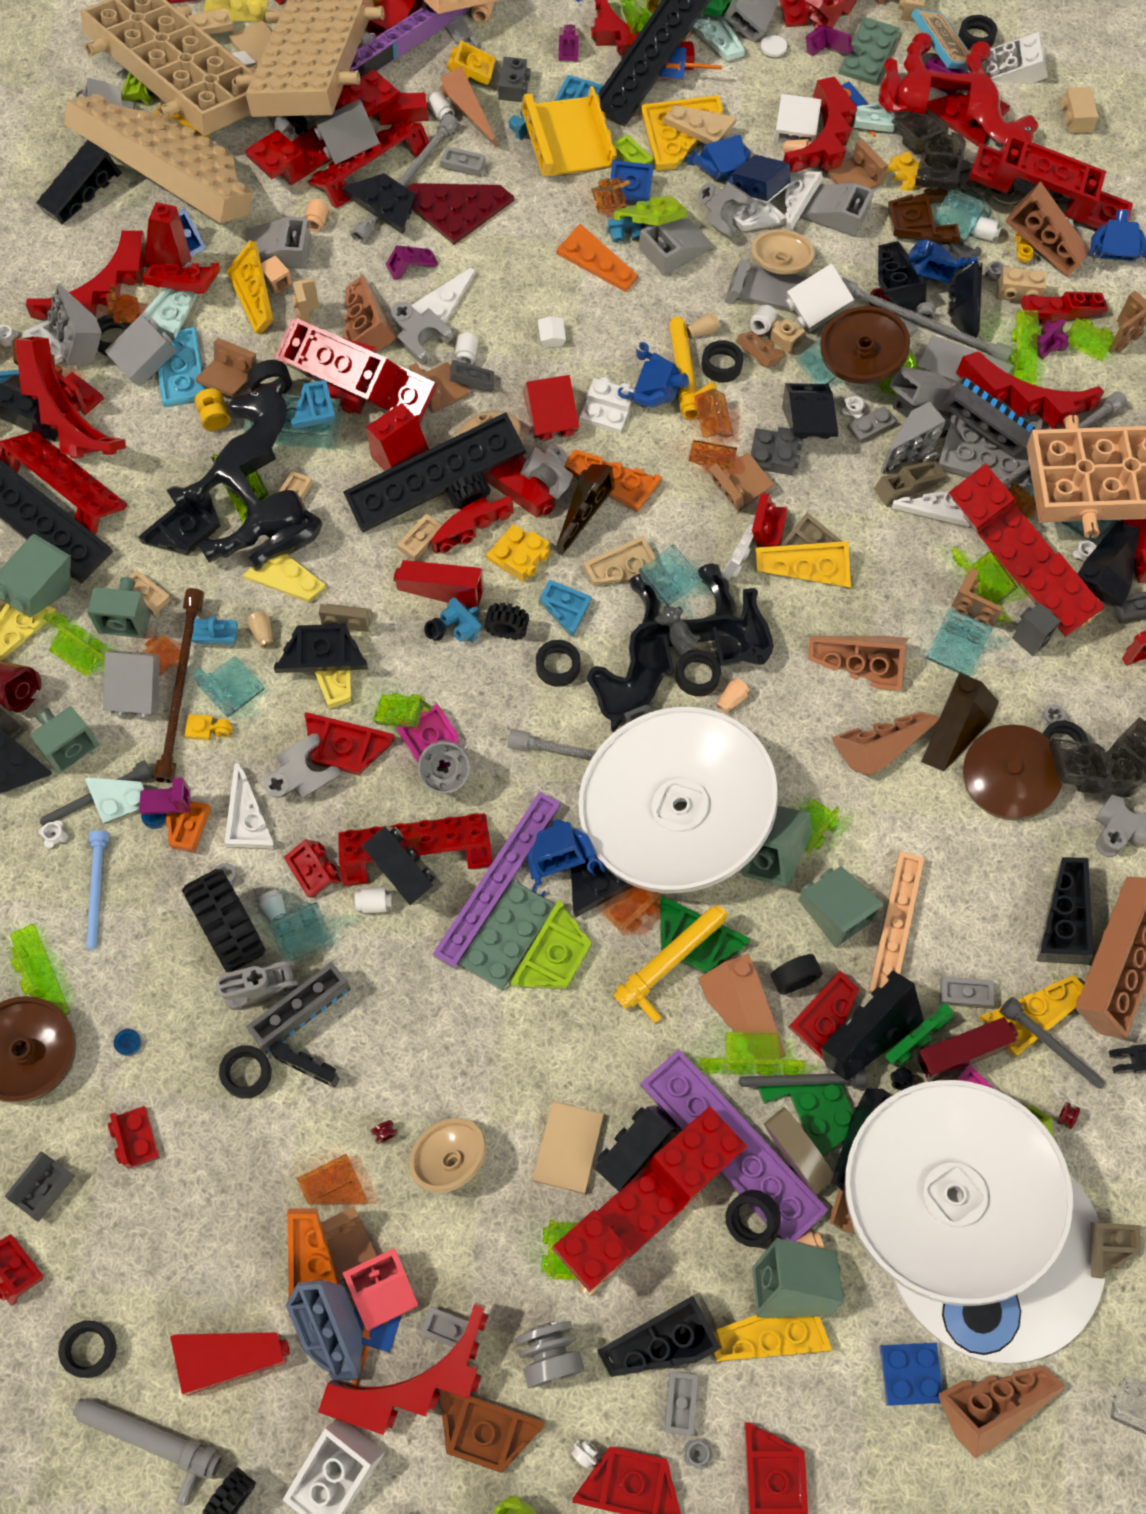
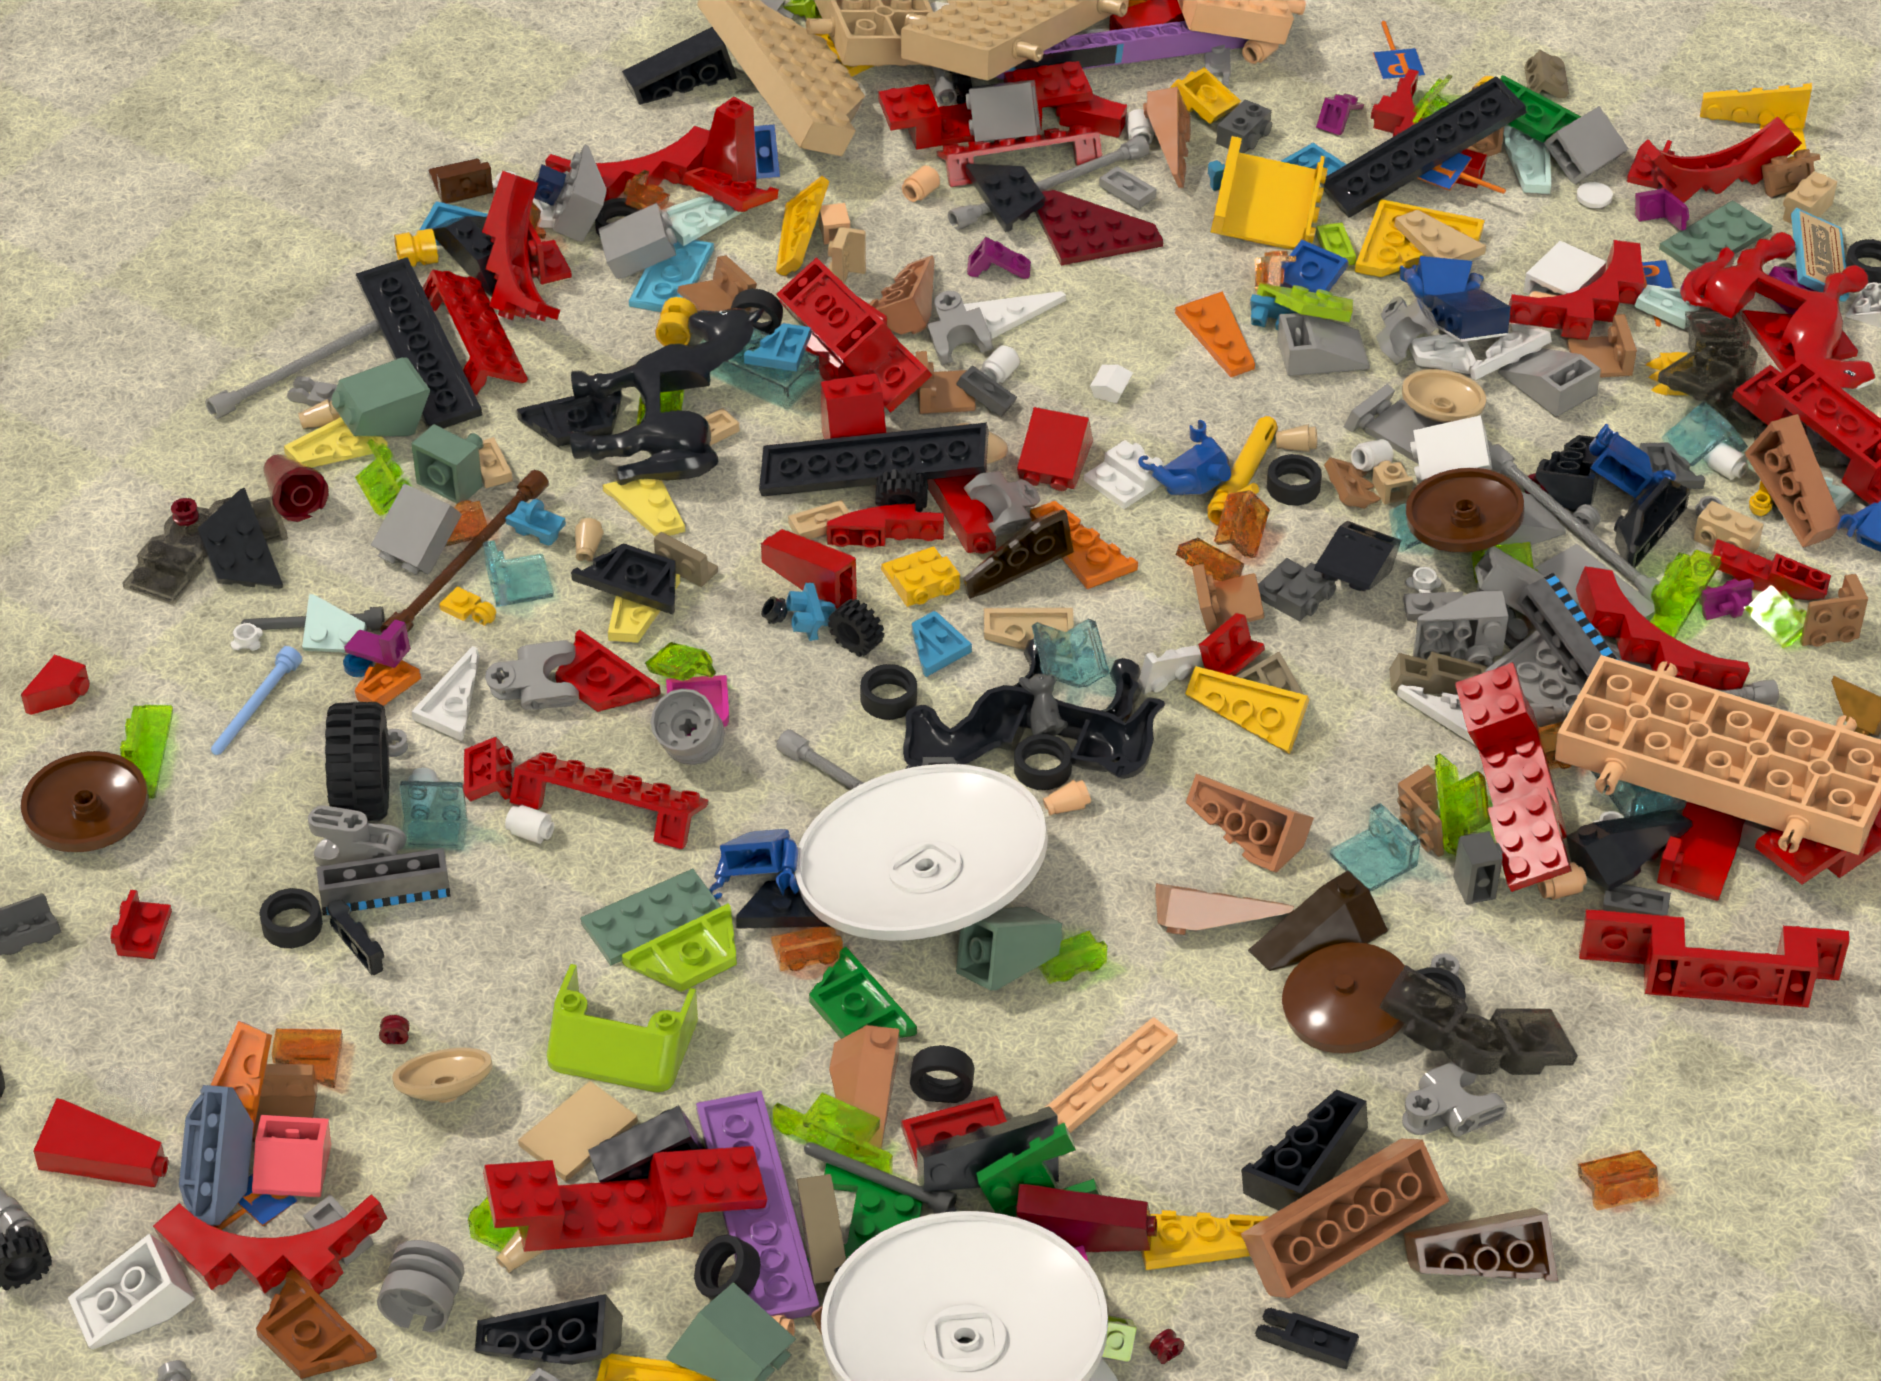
camera: 30 degrees right, 20 degrees down
sand green brick [29,706,99,774] -> none
clear blue tile [114,1029,141,1056] -> none
light grey slope [245,217,311,268] -> none
black wedge [362,826,443,905] -> none
medium lavender plate [433,791,561,969] -> none
yellow cylinder [612,904,728,1023] -> none
sand green slope [798,866,884,948] -> none
reddish brown wing [888,183,960,243] -> none
light grey plate [940,976,994,1009] -> none
dark grey piece [999,997,1105,1089] -> none
none -> dark blue plate [533,164,566,206]
none -> lime windscreen [546,964,698,1092]

